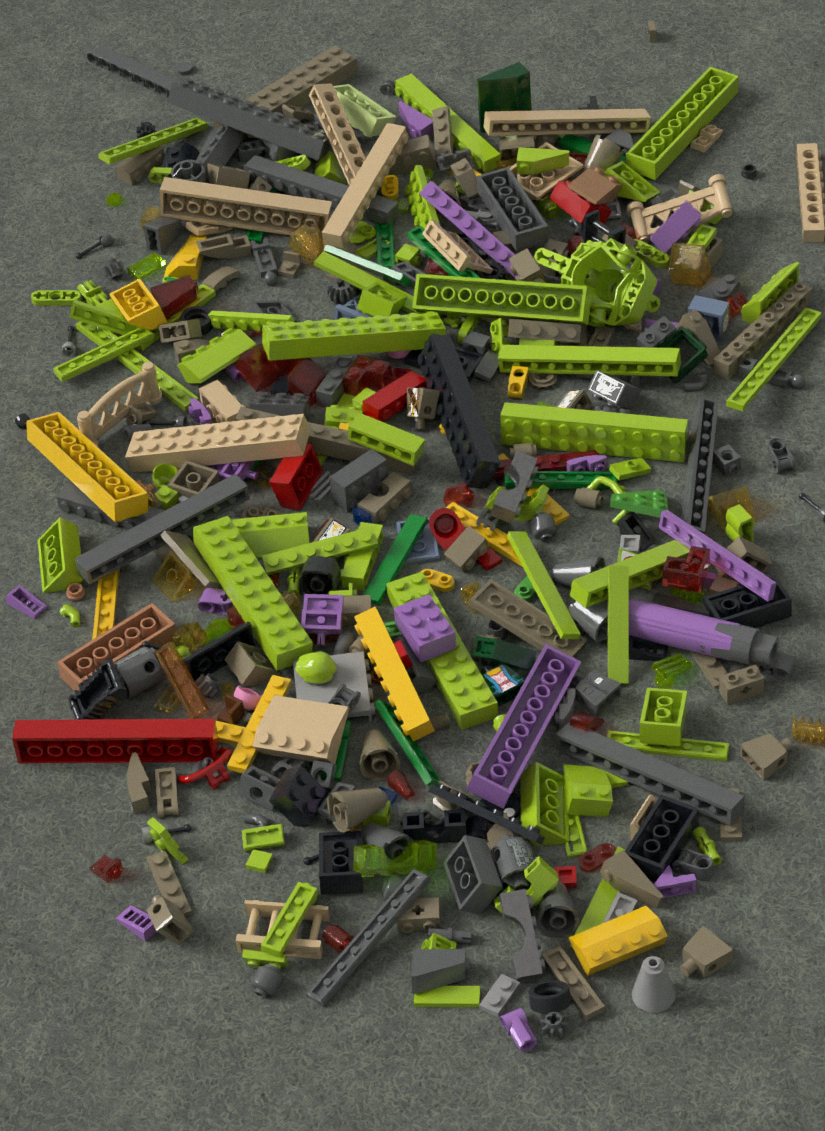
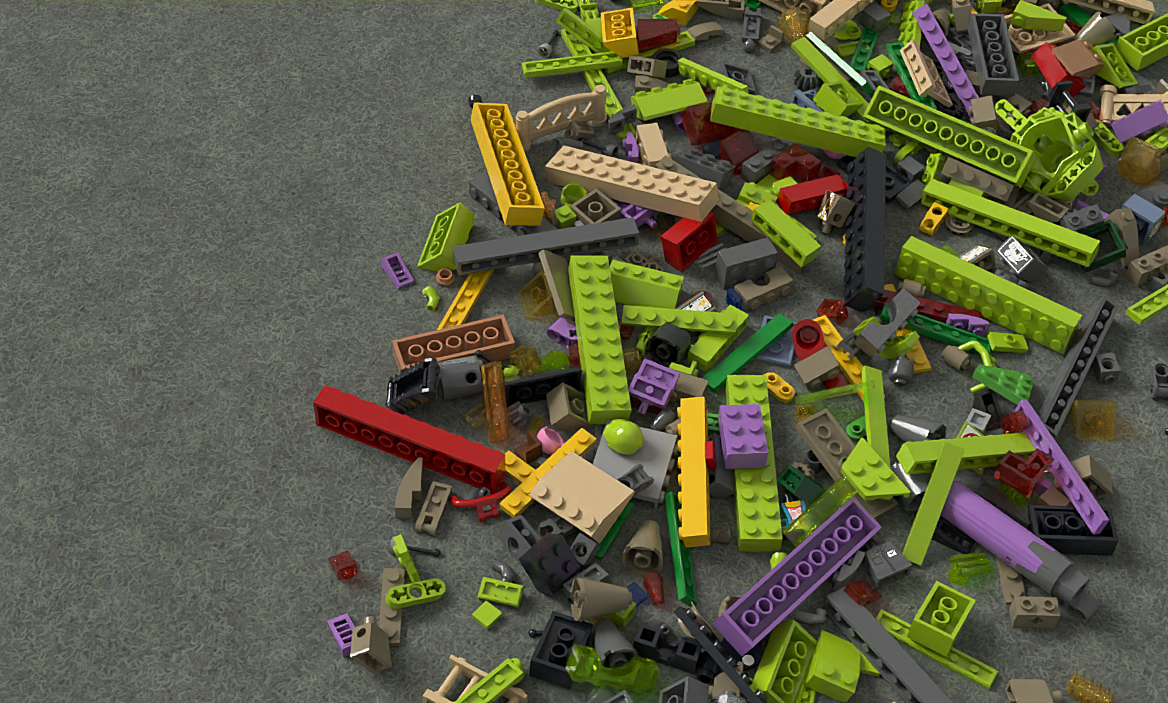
camera: 15 degrees right, 5 degrees up
lime brick [726,504,755,543] -> none
none -> lime beam [385,578,446,609]
none -> dark grey slope [608,104,637,136]
none -> clear neon green tile [782,476,858,547]
none -> light grey arm [794,608,827,624]
none -> clear neon green tile [795,380,875,405]
none -> lime wing [840,438,910,501]
none -> clear red plate [1001,410,1028,434]
none -> dark tan slope [1028,192,1069,223]

